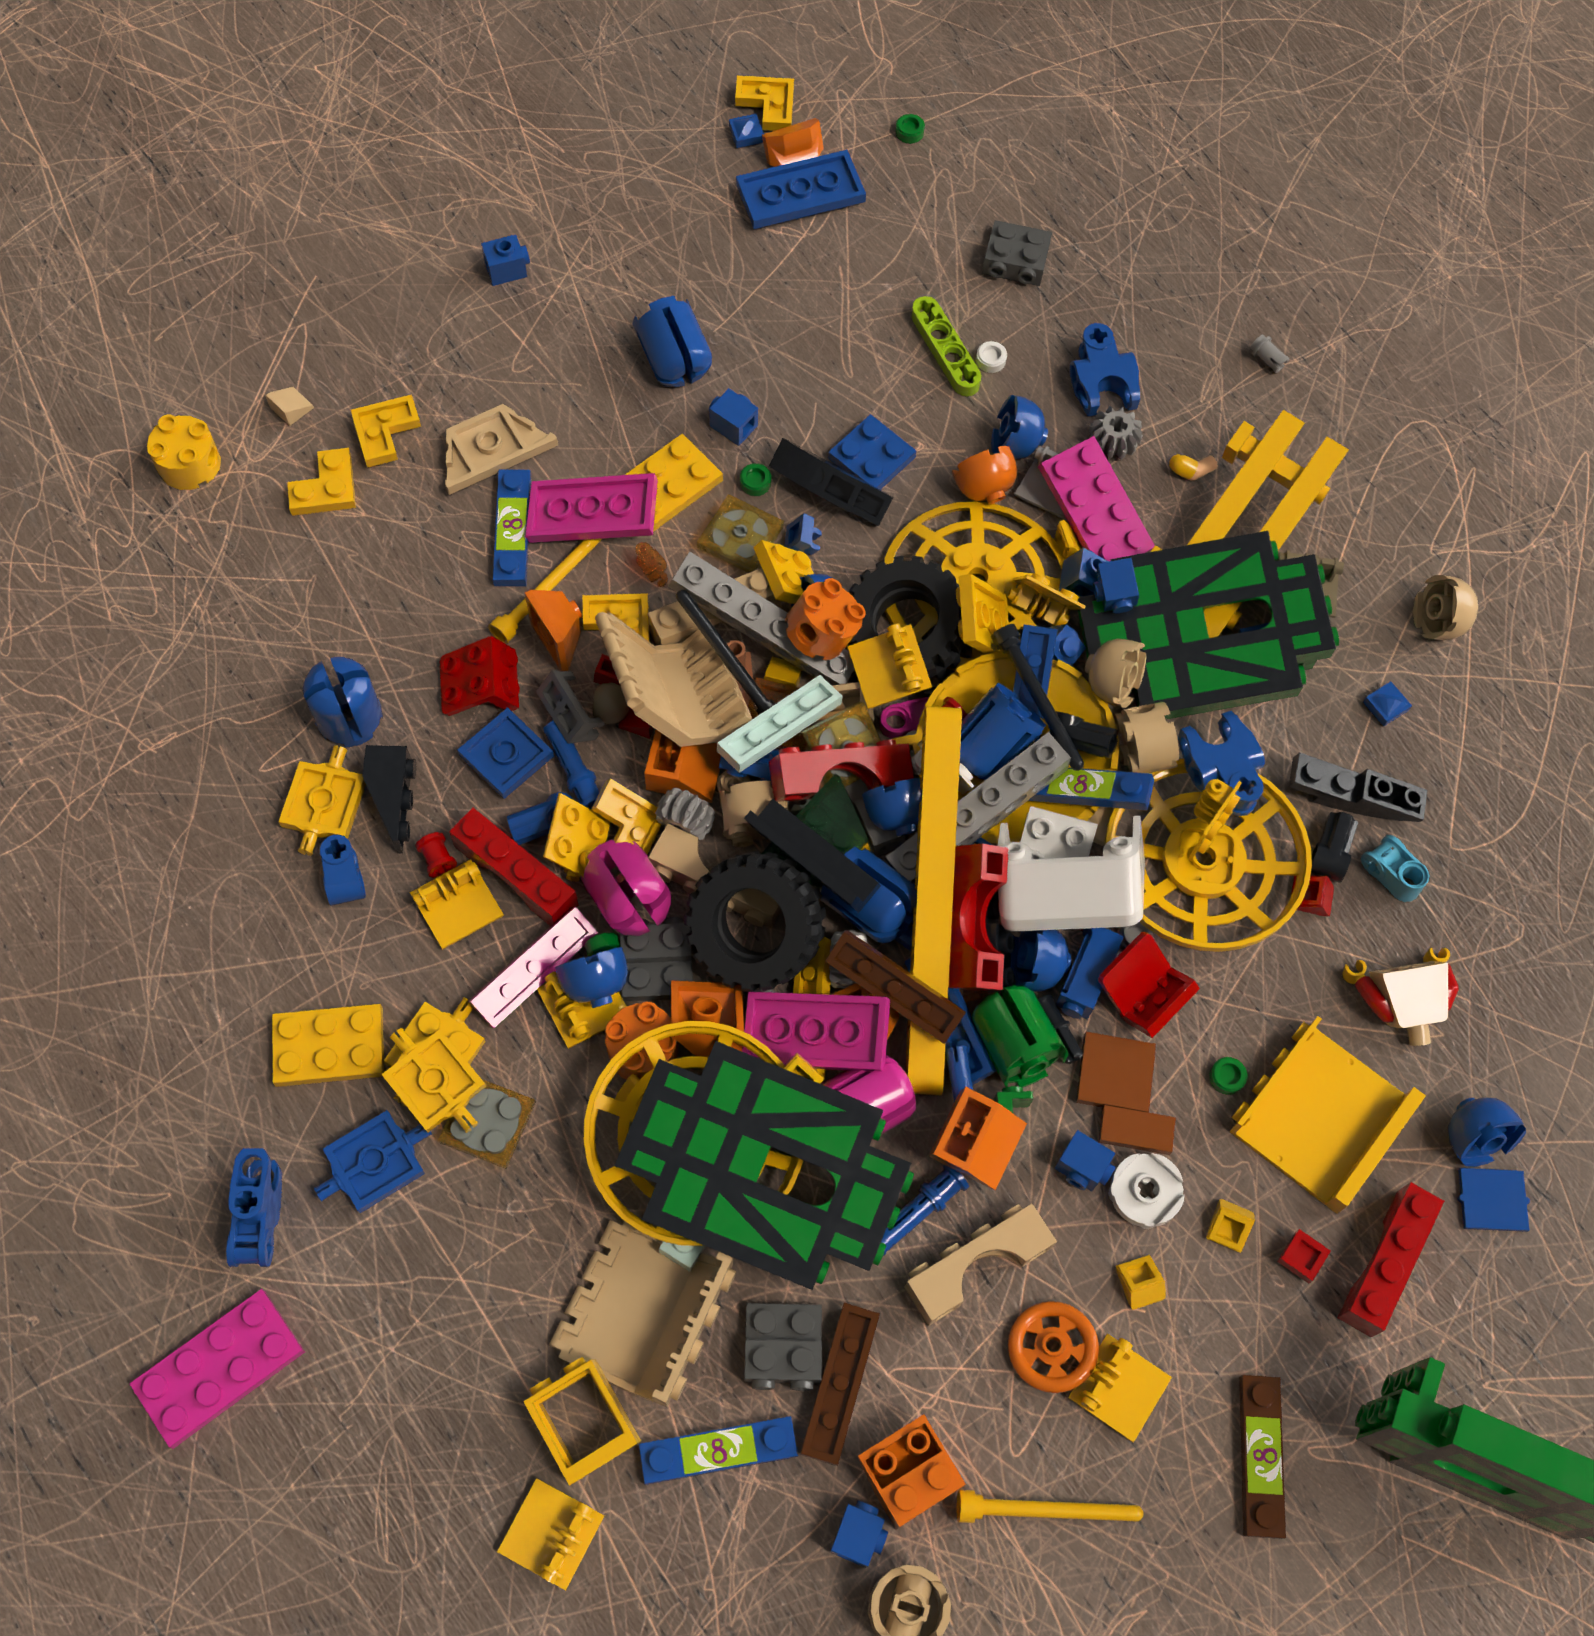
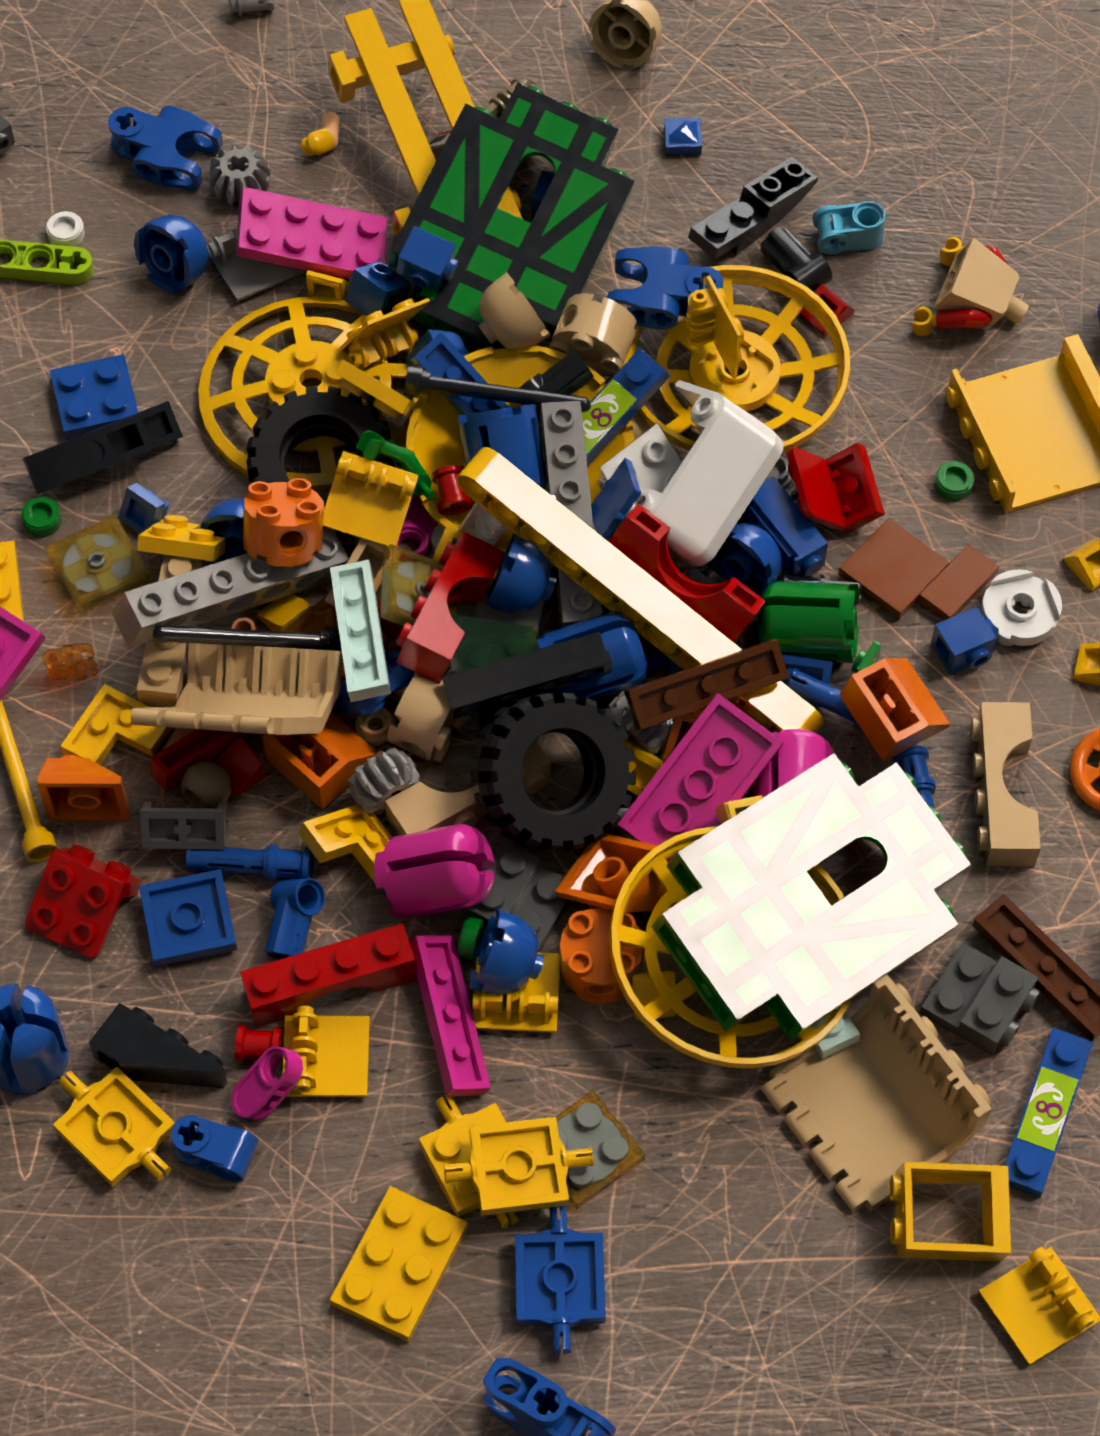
camera: 55 degrees left, 5 degrees down
yellow hinge [543,793,611,882] -> none
orange cylinder [952,446,1017,505] -> none
none -> dark pink piece [231,1046,303,1121]
none -> green piece [356,430,434,499]
none -> blue piece [591,458,641,541]

